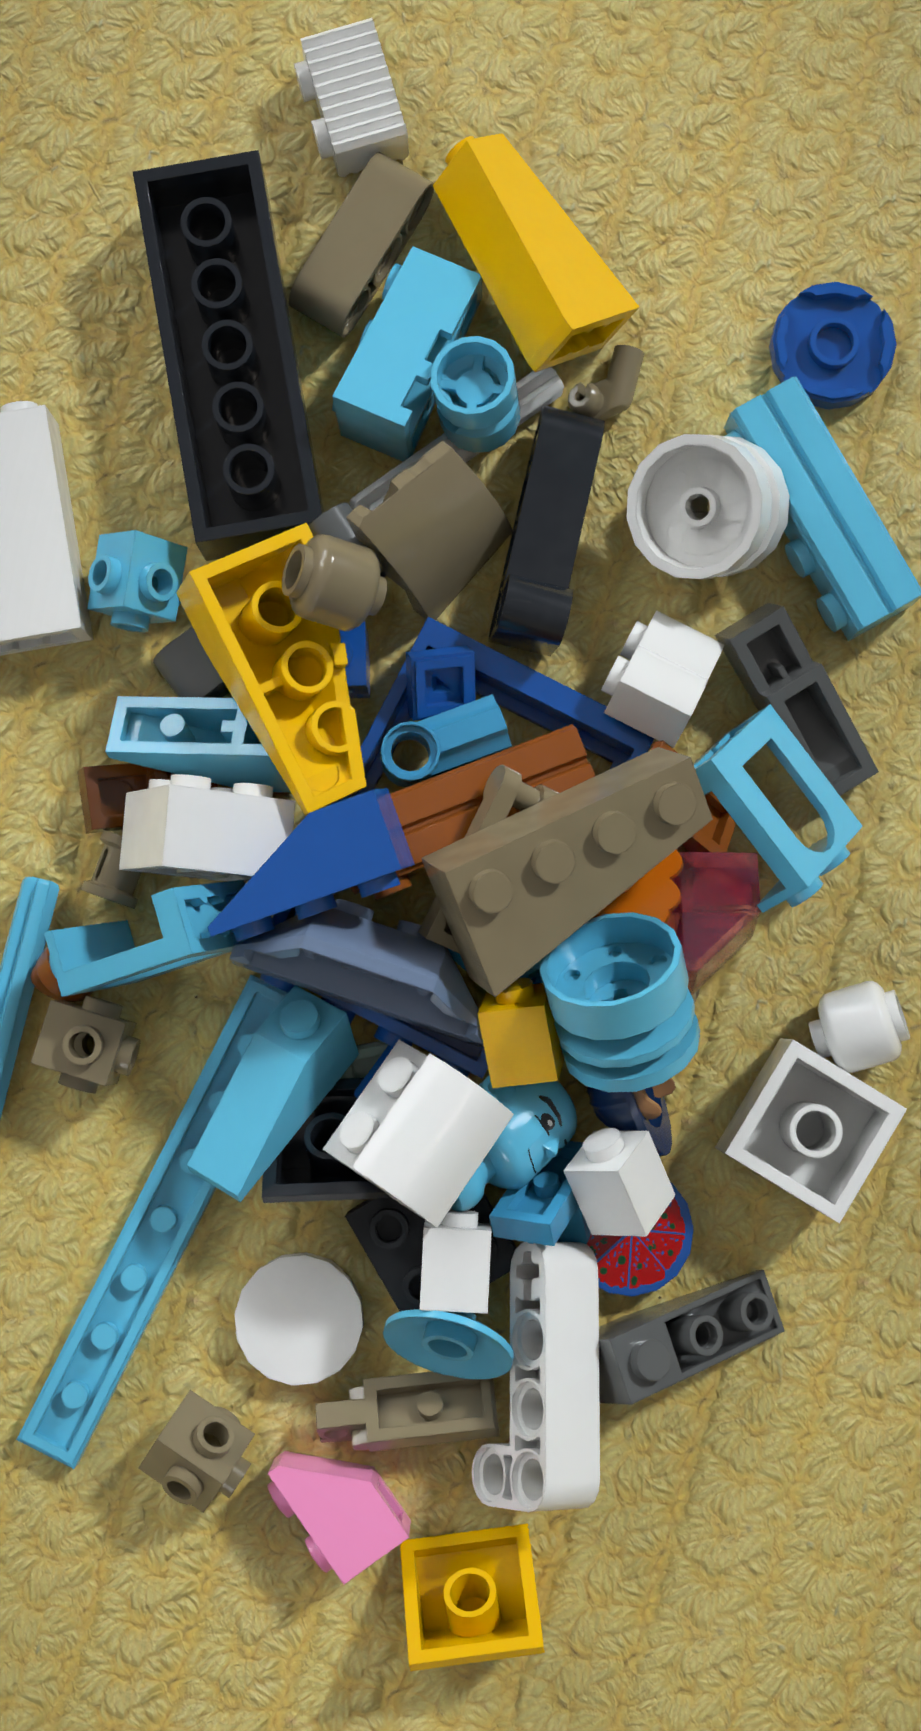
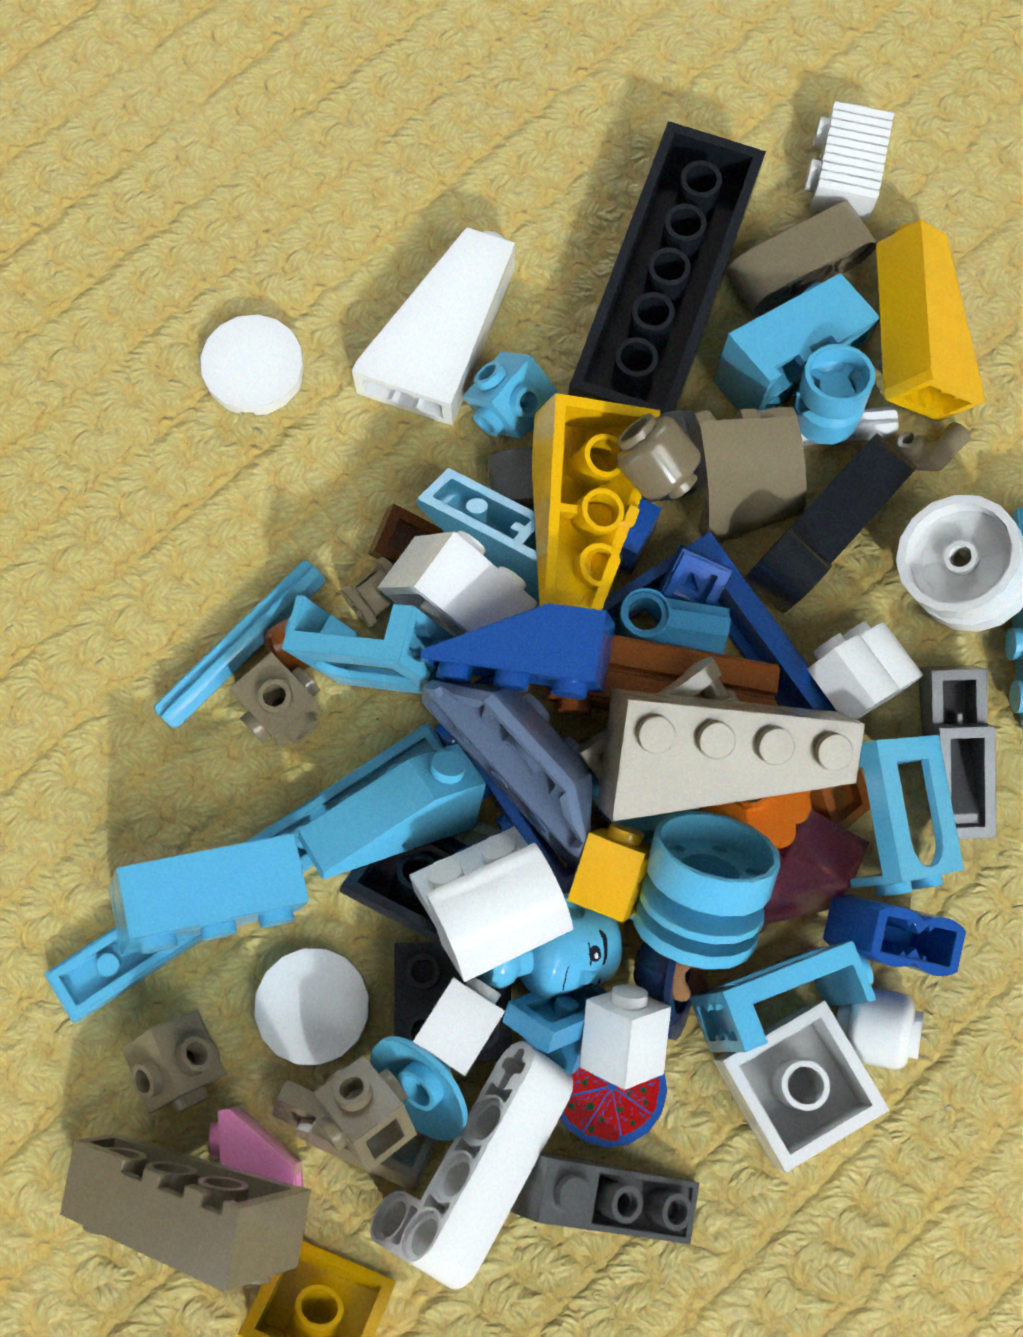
camera: 25 degrees right, 10 degrees down
none -> dark tan wedge [60,1134,311,1293]
none -> medium azure wedge [109,833,309,956]
none -> dark tan brick [313,1055,417,1173]
none -> medium azure panel [690,941,876,1052]
none -> blue brick [823,894,966,976]

